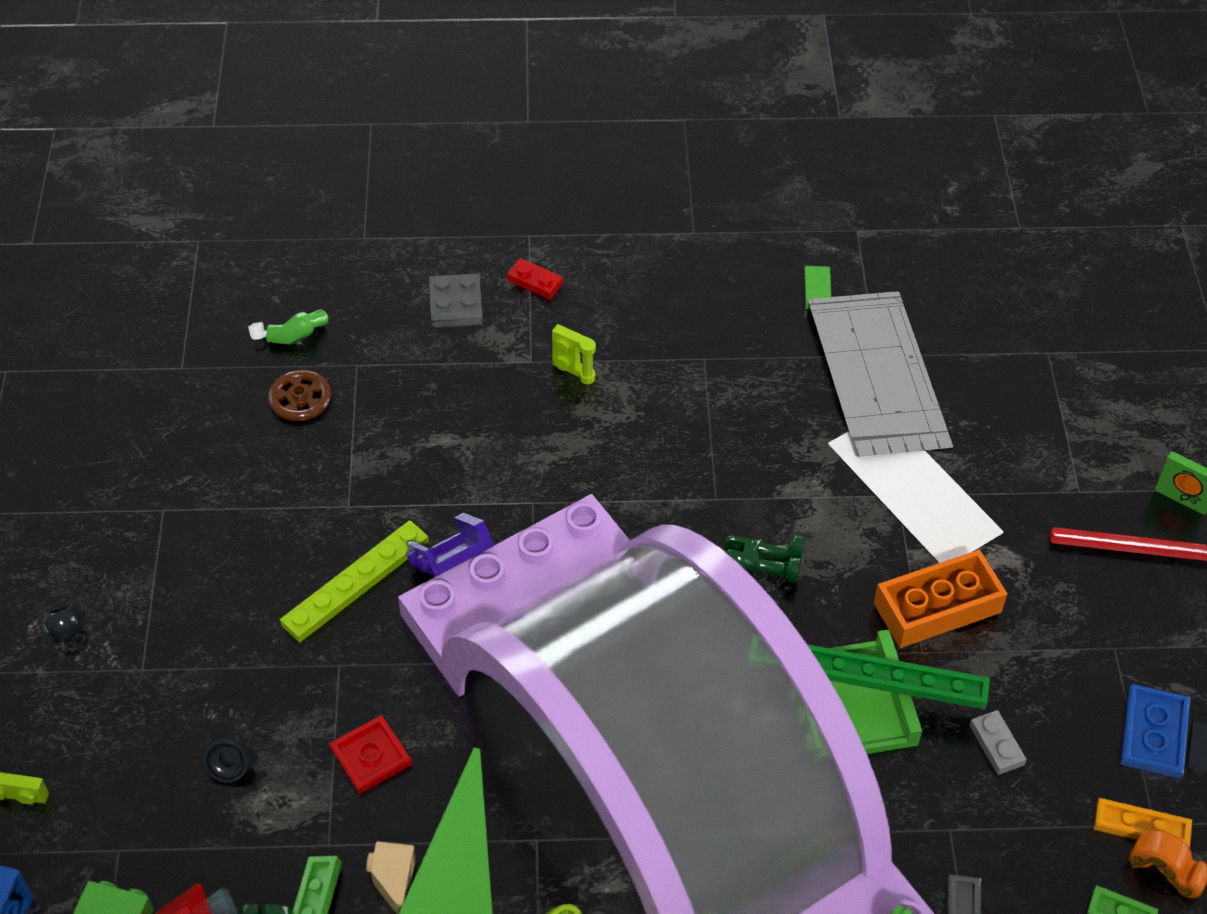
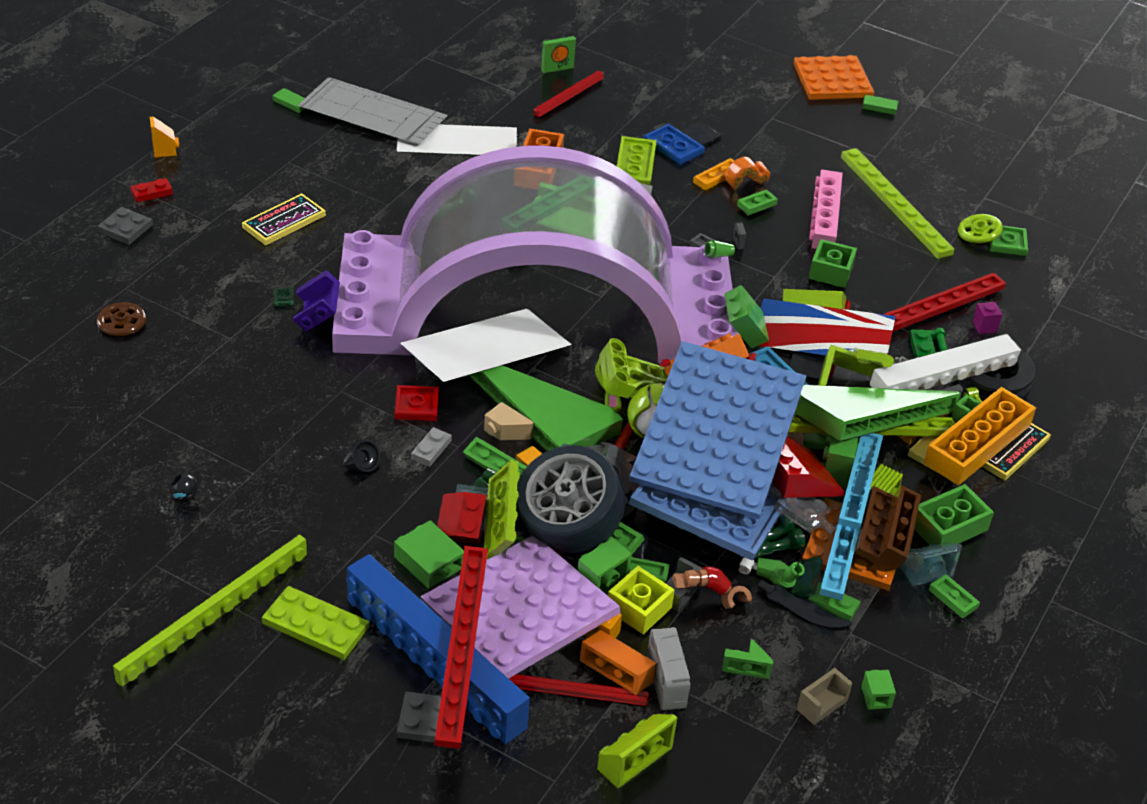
camera: 60 degrees left, 10 degrees down
bright green arm [248,309,328,345] -> none
lime plate [280,520,429,643] -> none
lime plate [552,324,596,384] -> none
none -> light orange slope [150,117,179,157]
none -> tile [242,194,326,245]
none -> clear green tile [273,287,294,306]
none -> white sticker [400,309,571,382]
none -> light grey plate [411,427,452,467]
none -> lime plate [617,136,657,186]

